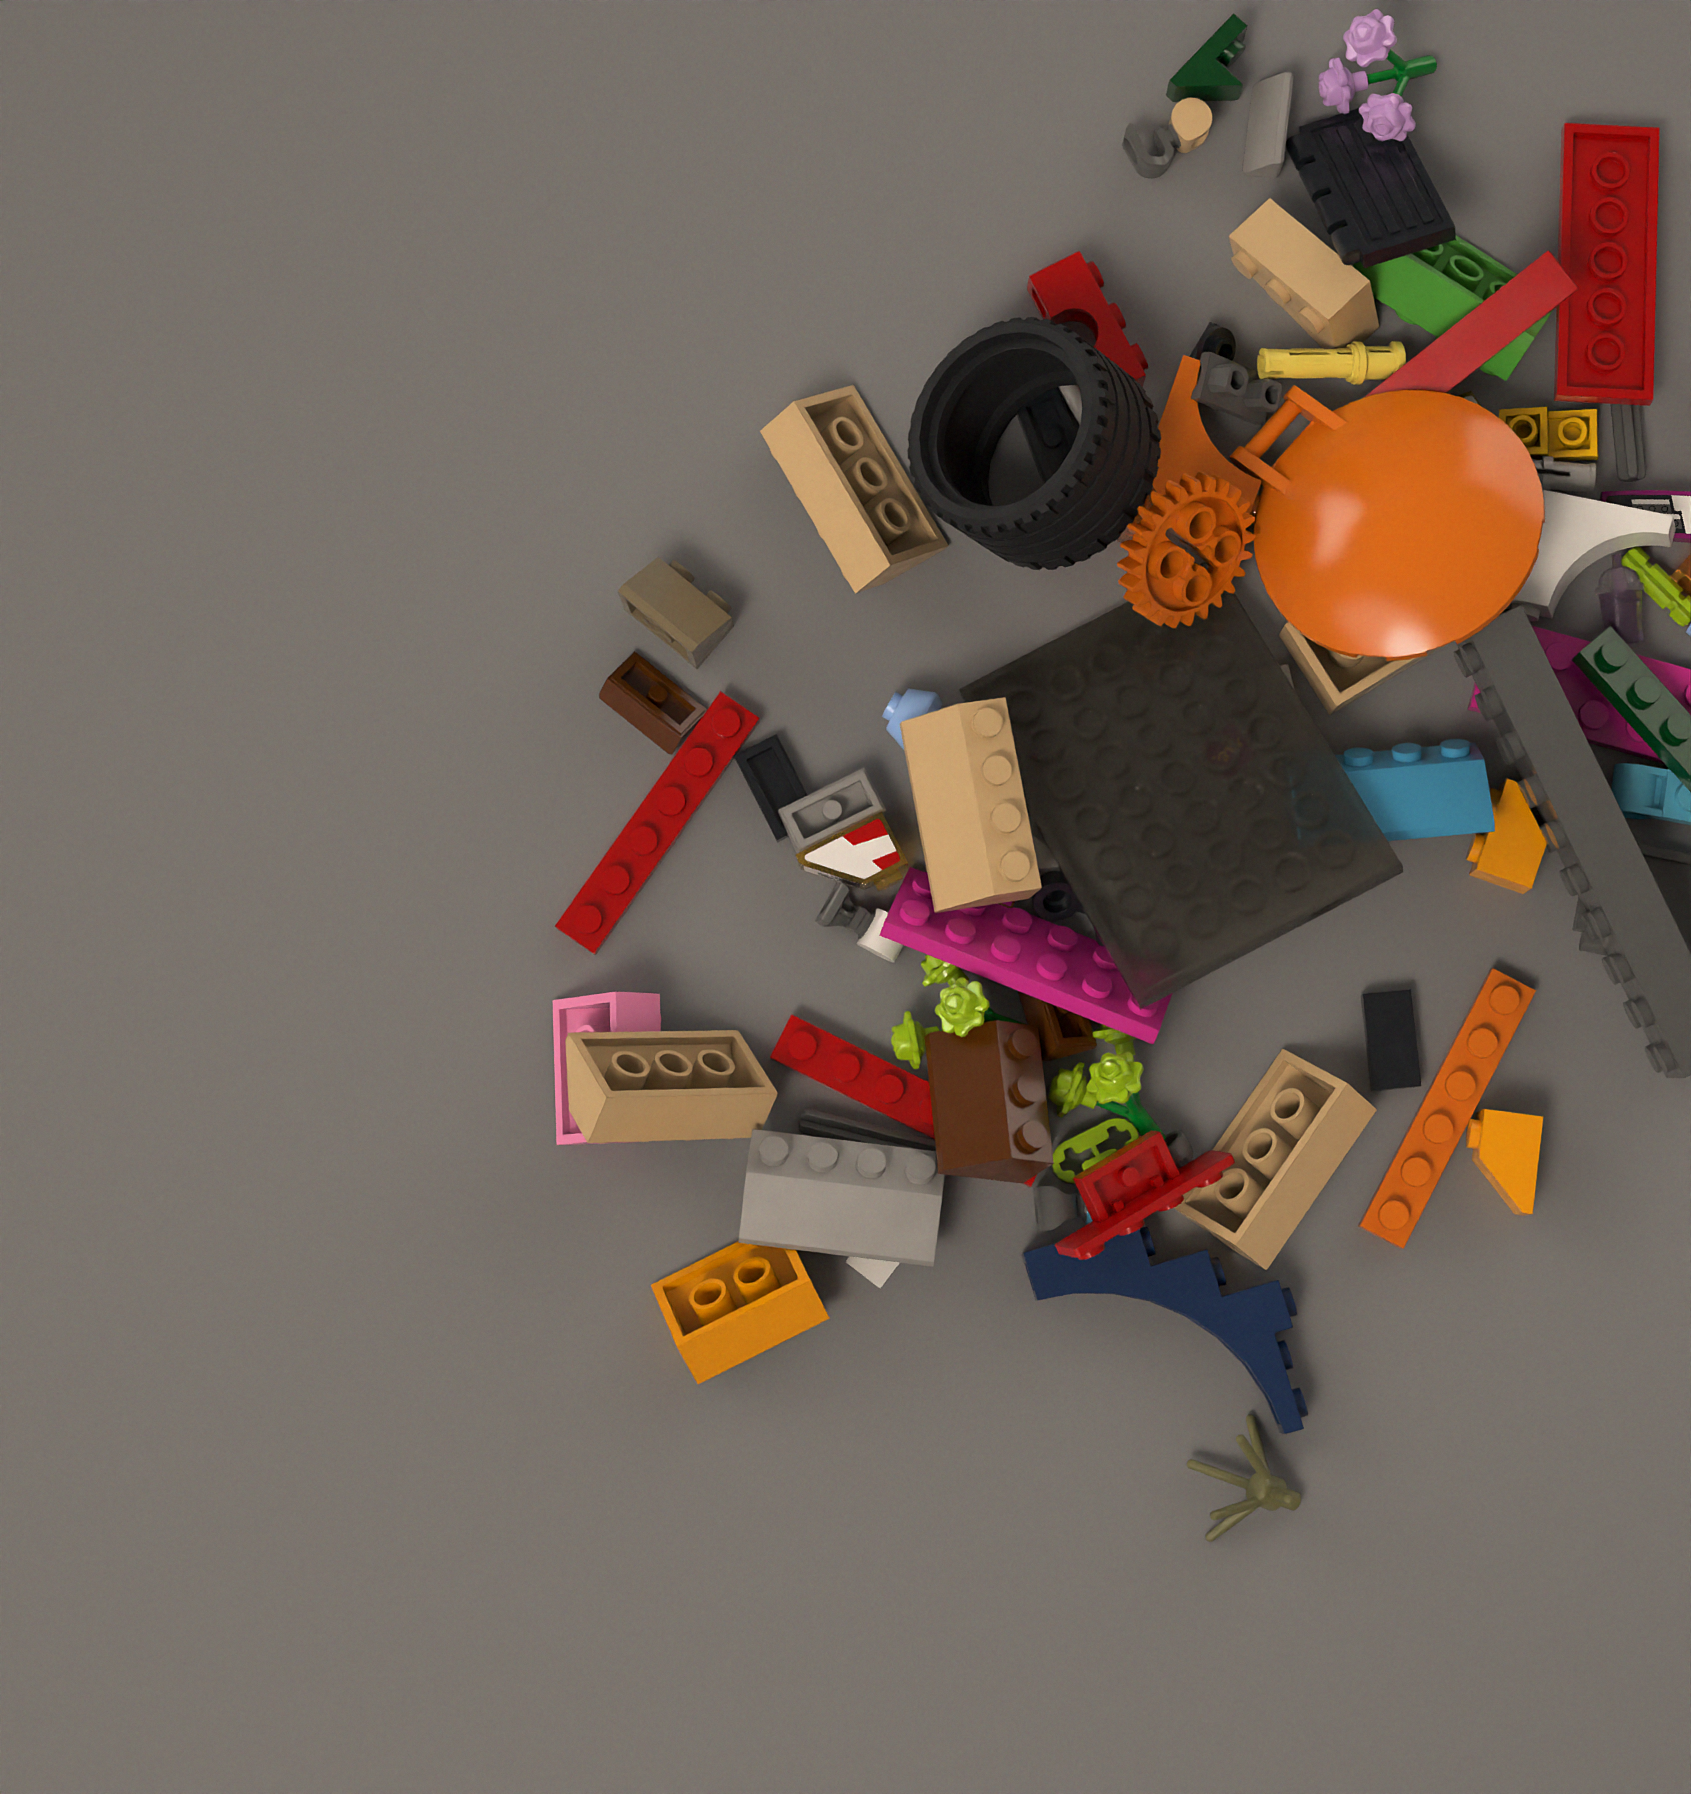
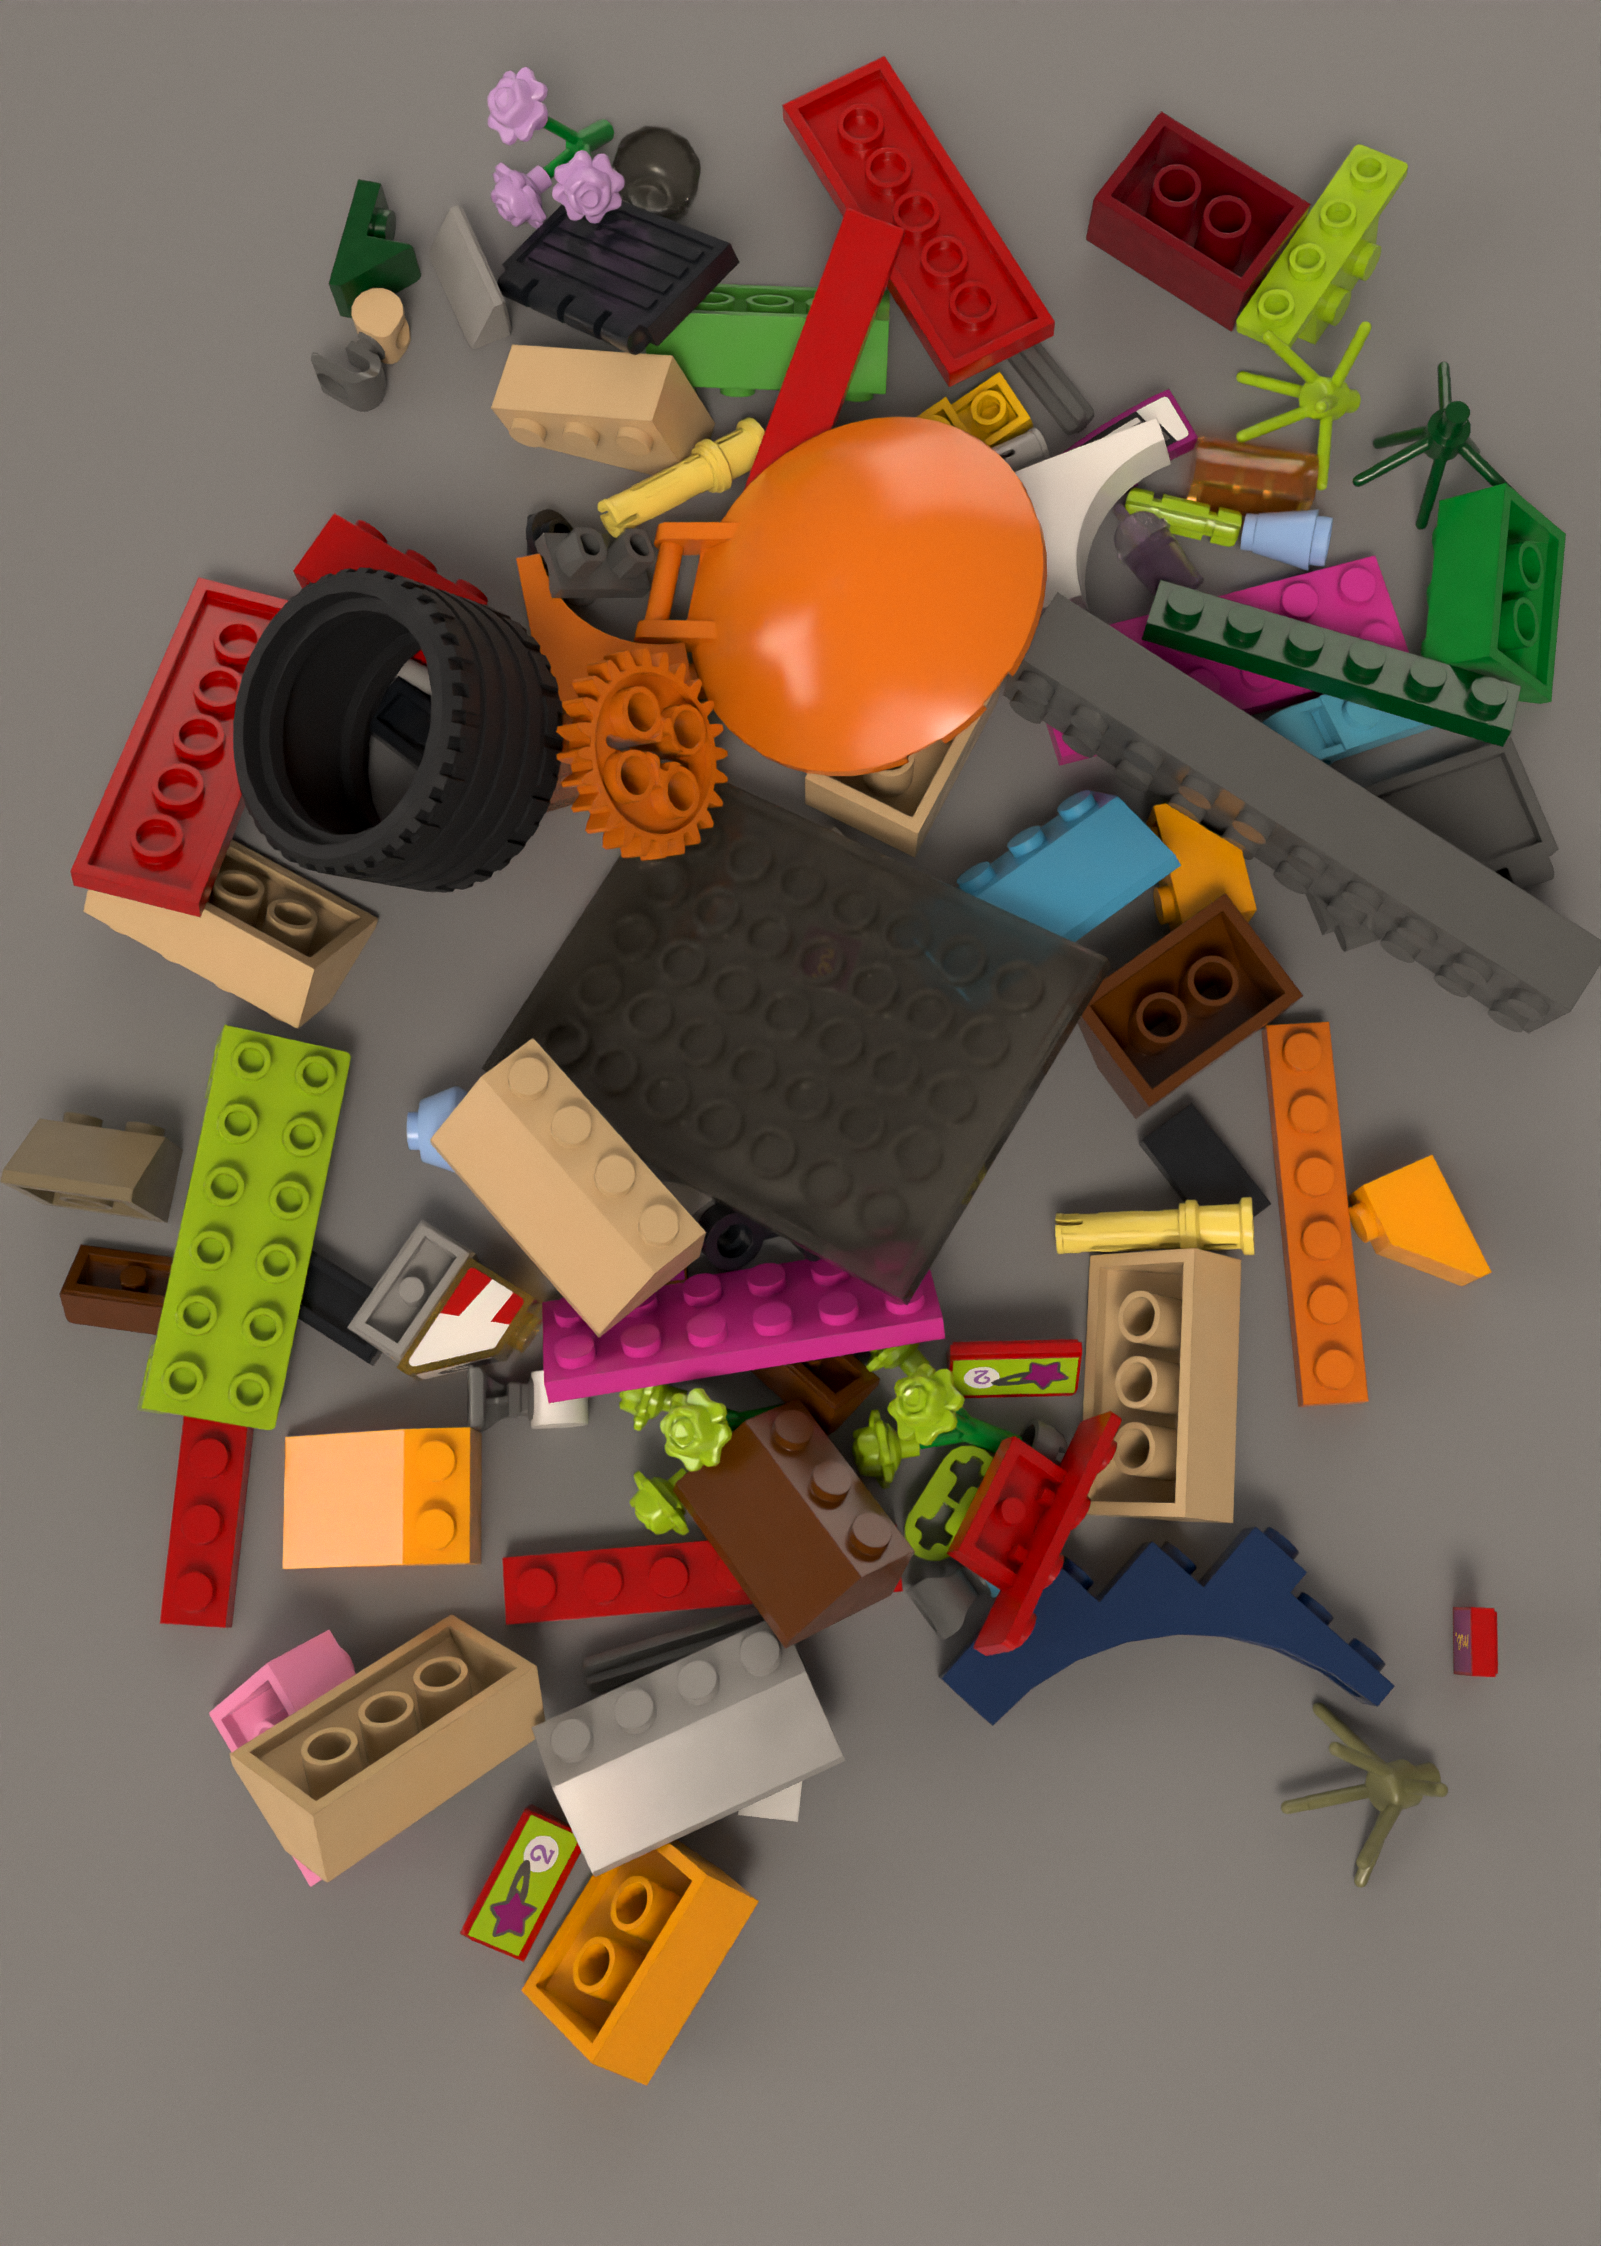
camera: 35 degrees left, 5 degrees down
none -> red plate [70,577,289,918]
none -> lime bracket [137,1024,351,1430]
none -> light orange slope [282,1427,482,1569]
none -> slope [460,1804,582,1962]
none -> clear smoke hair [612,125,701,222]
none -> slope [946,1339,1082,1399]
none -> light yellow pin [1055,1197,1255,1255]
none -> reddish brown slope [1070,893,1303,1119]
none -> red tile [1453,1607,1498,1677]

